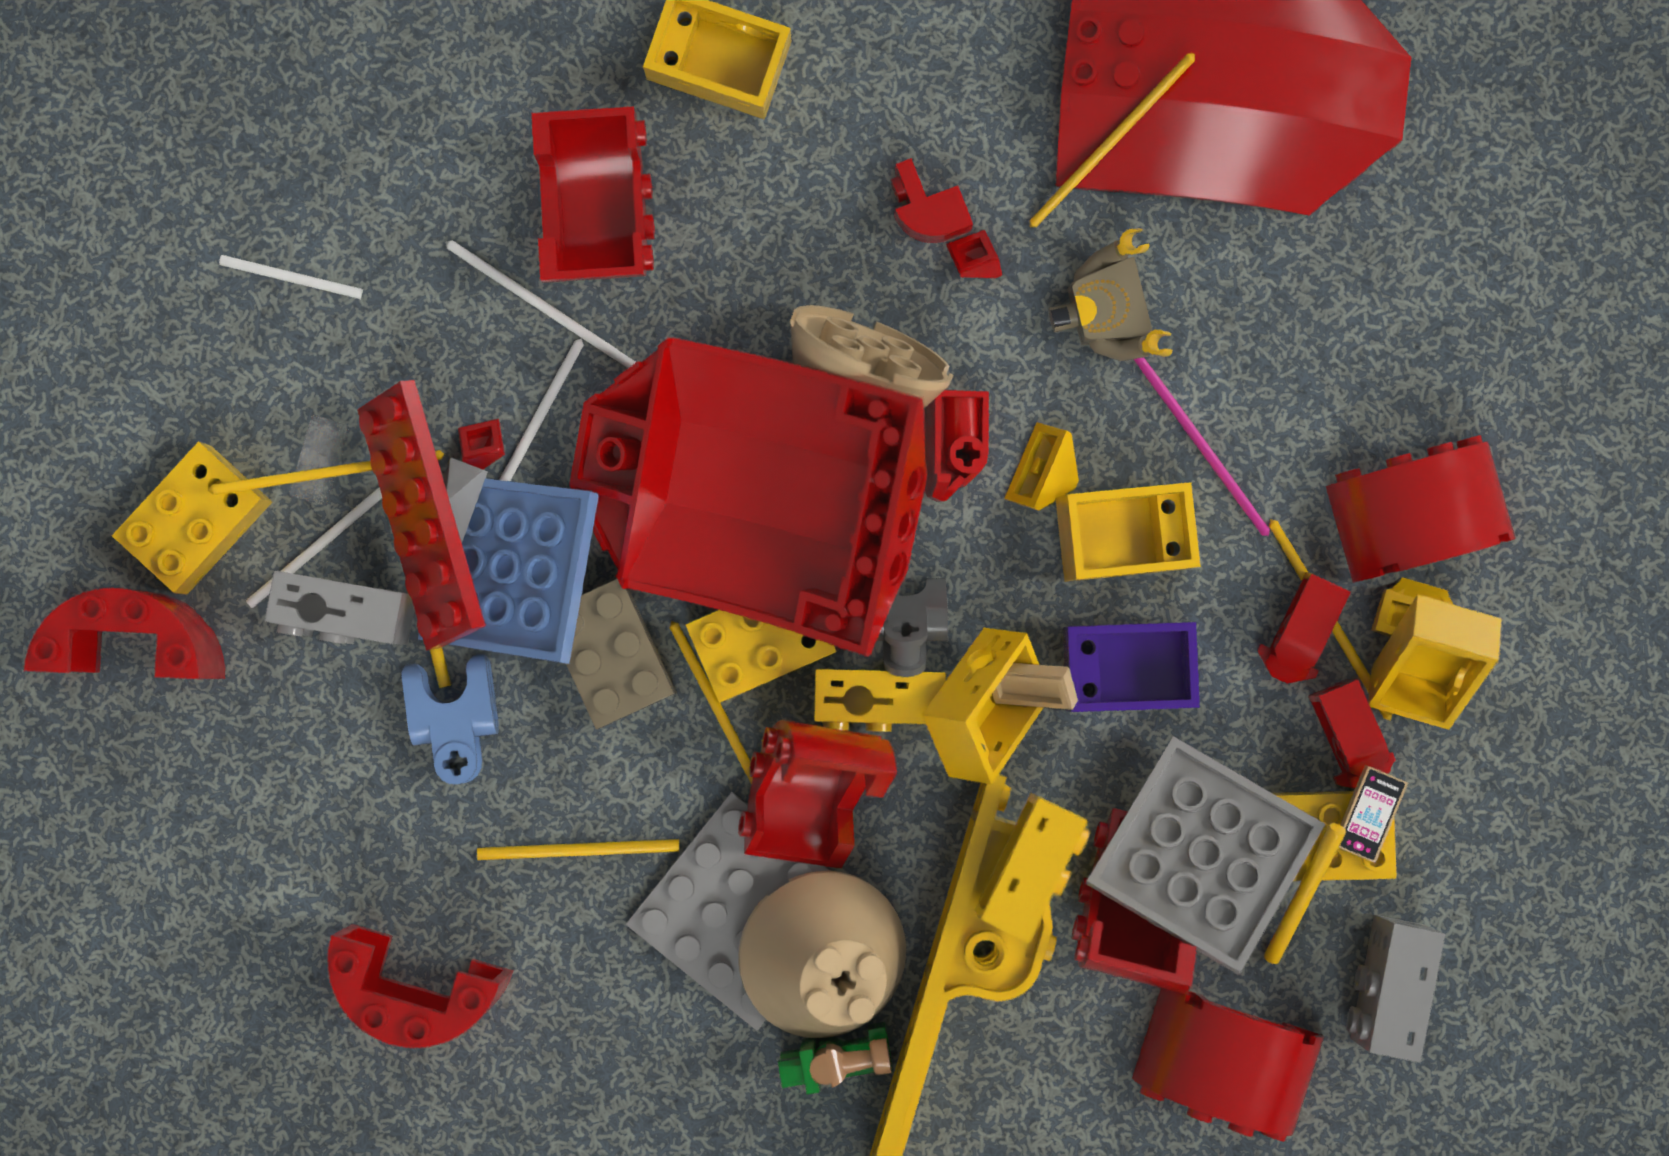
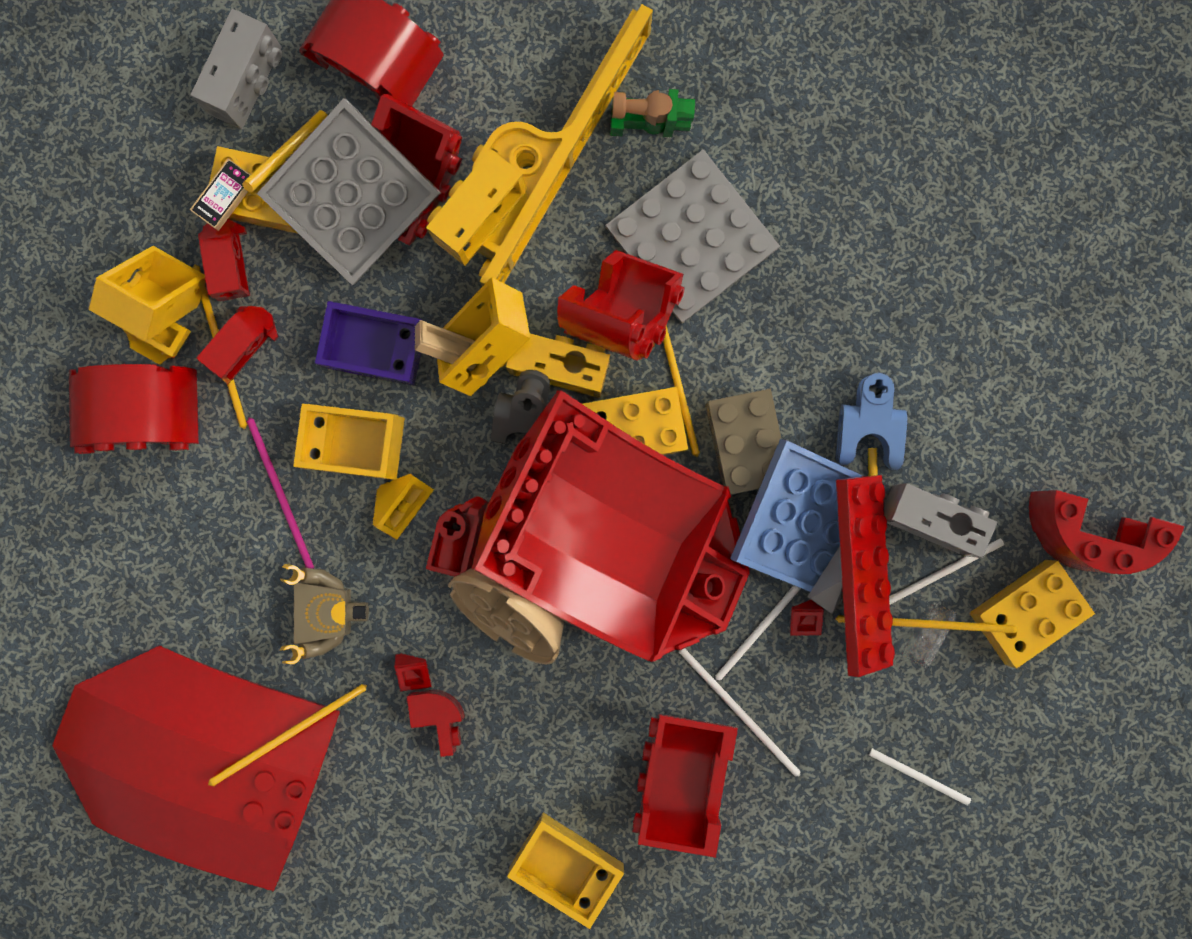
camera: 165 degrees left, 0 degrees up
red cylinder [327,924,514,1048] -> none
yellow axle [477,839,680,860] -> none
tan cone [738,871,906,1038] -> none

